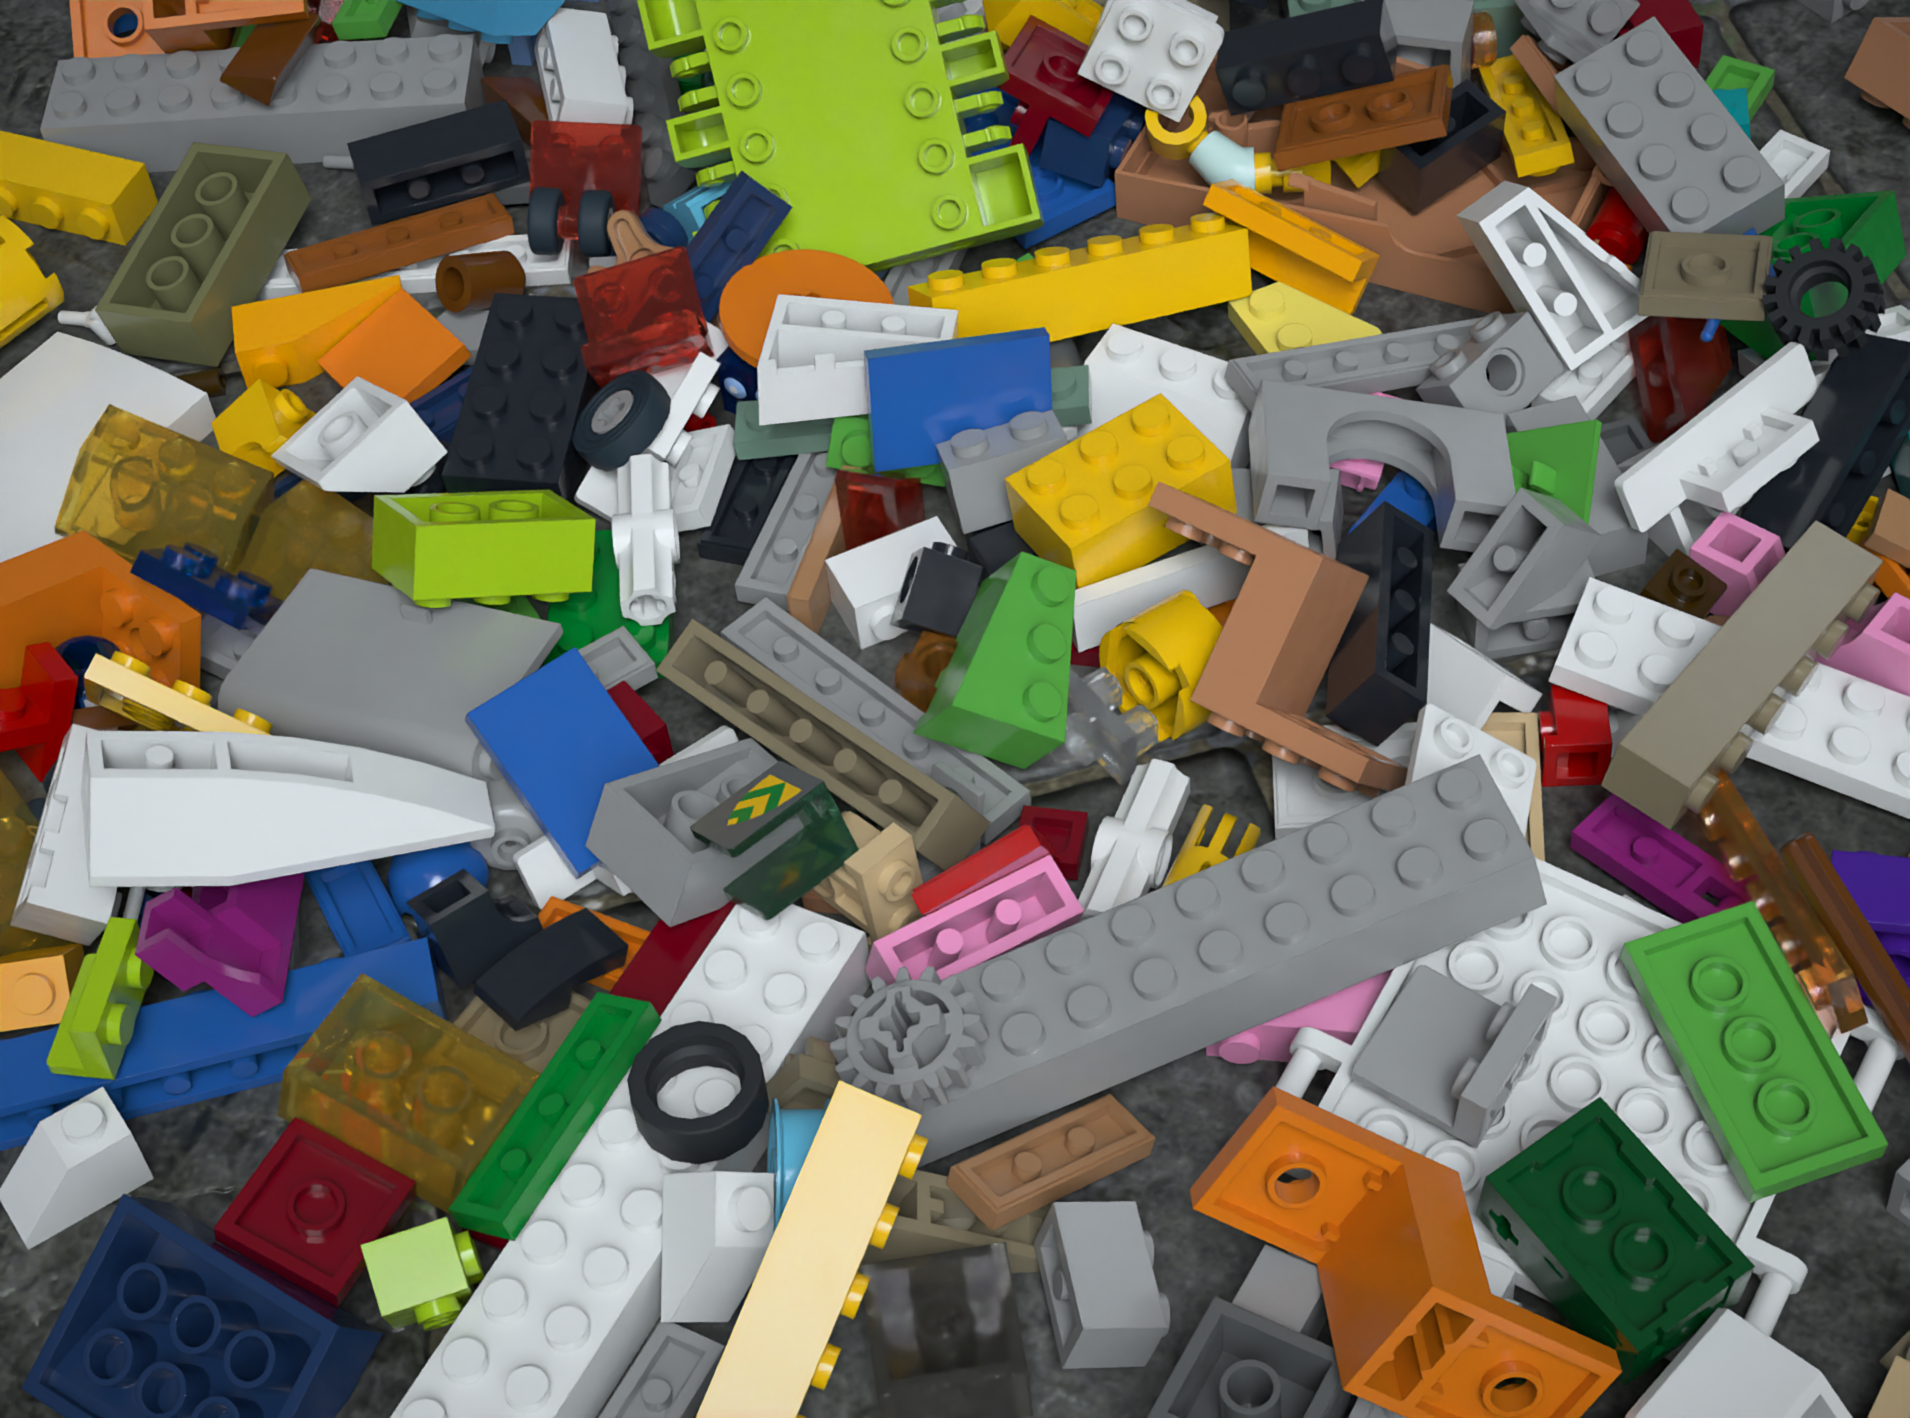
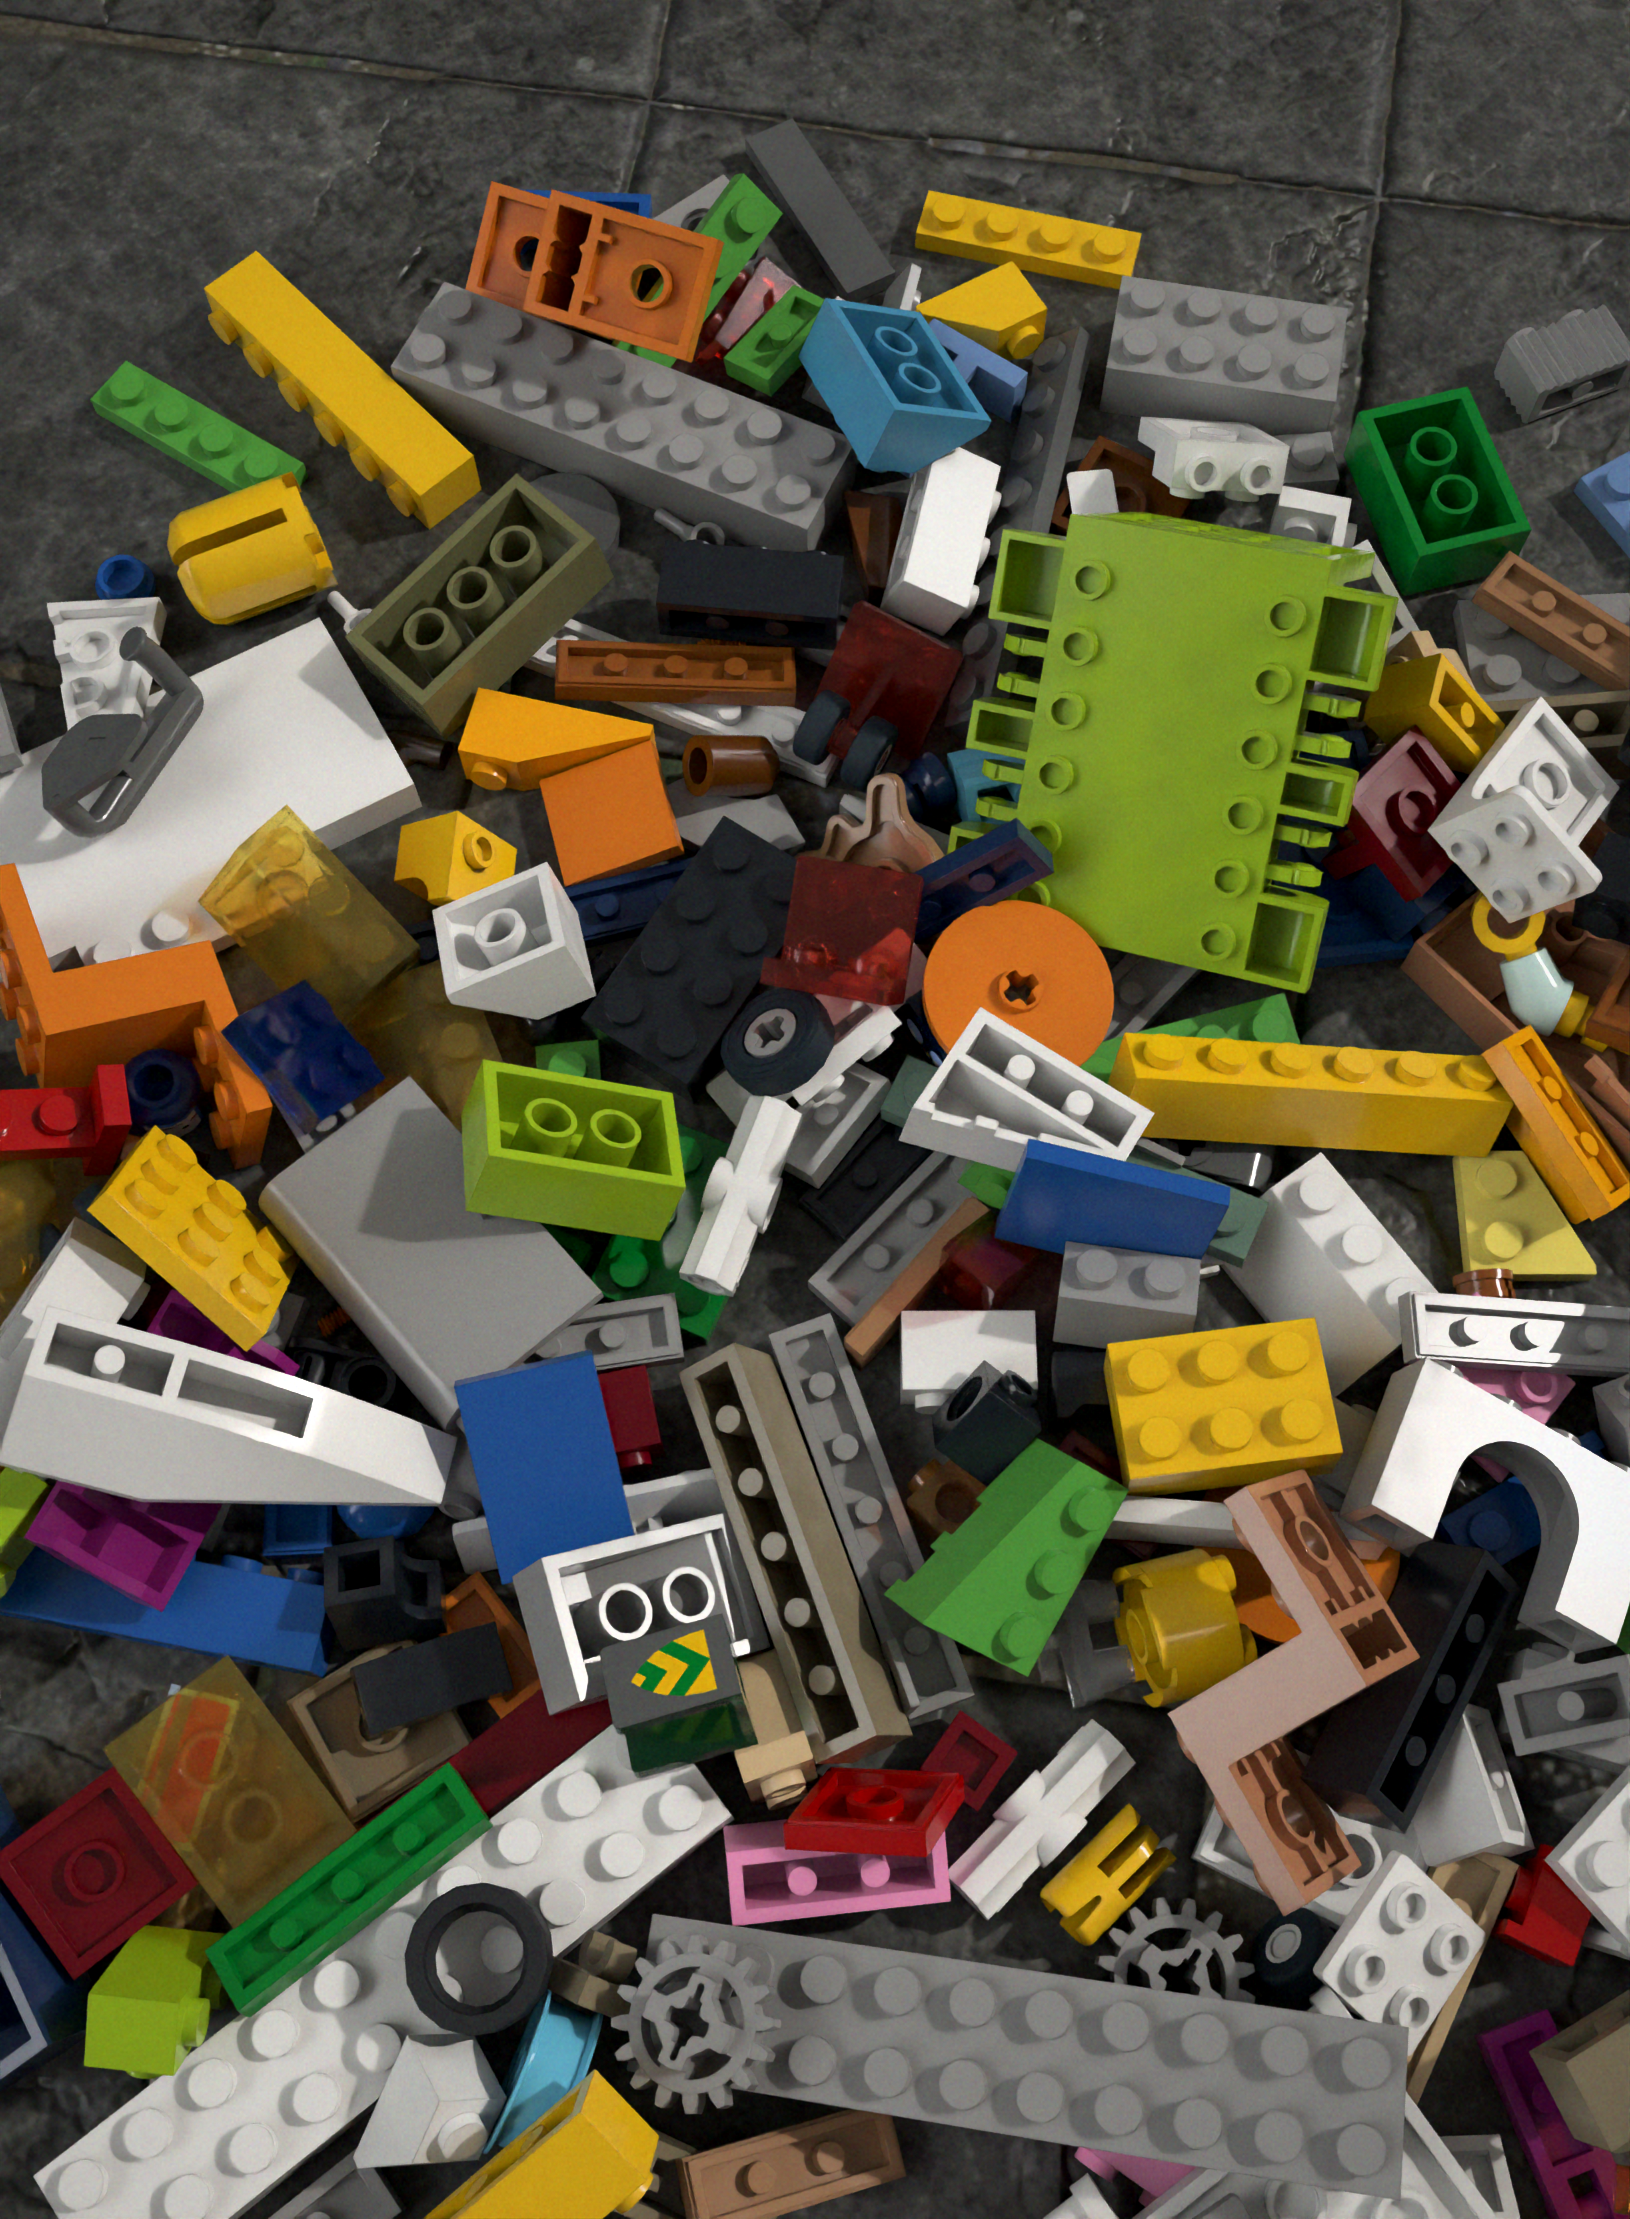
camera: 20 degrees right, 20 degrees up
reddish brown slope [220,13,321,106] -> none

